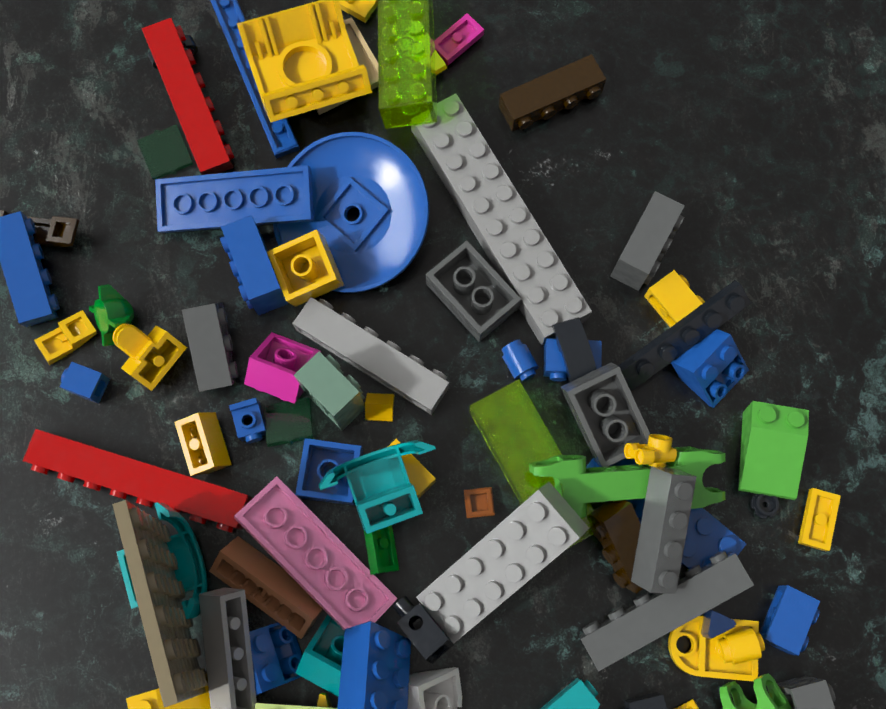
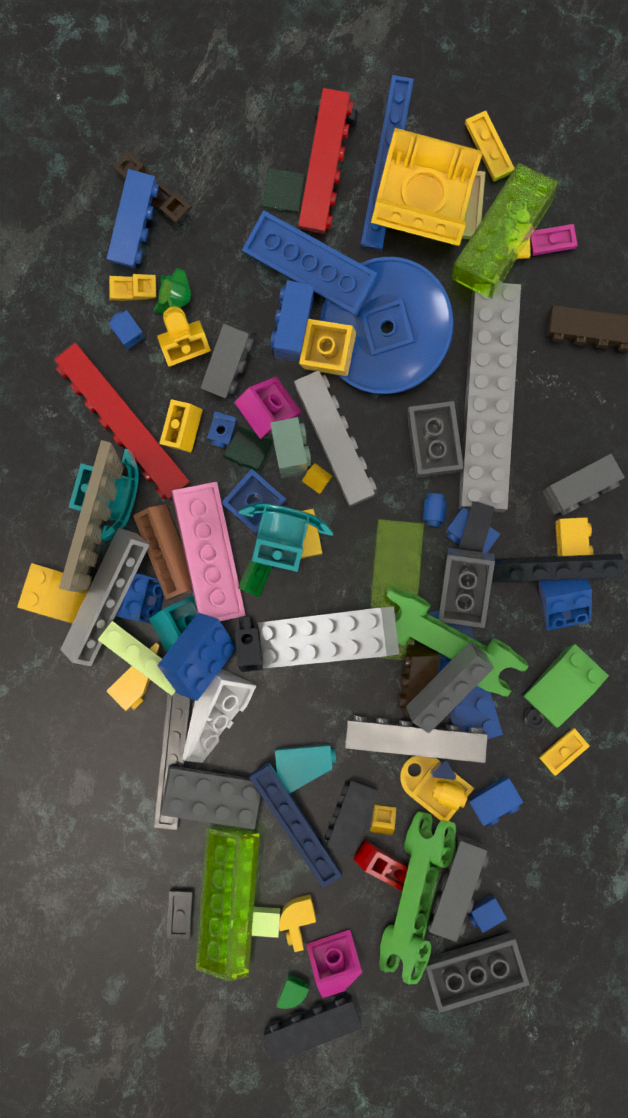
camera: 30 degrees right, 10 degrees up
dark orange tile [464,487,495,519] -> none
yellow plate [624,434,677,467] -> none

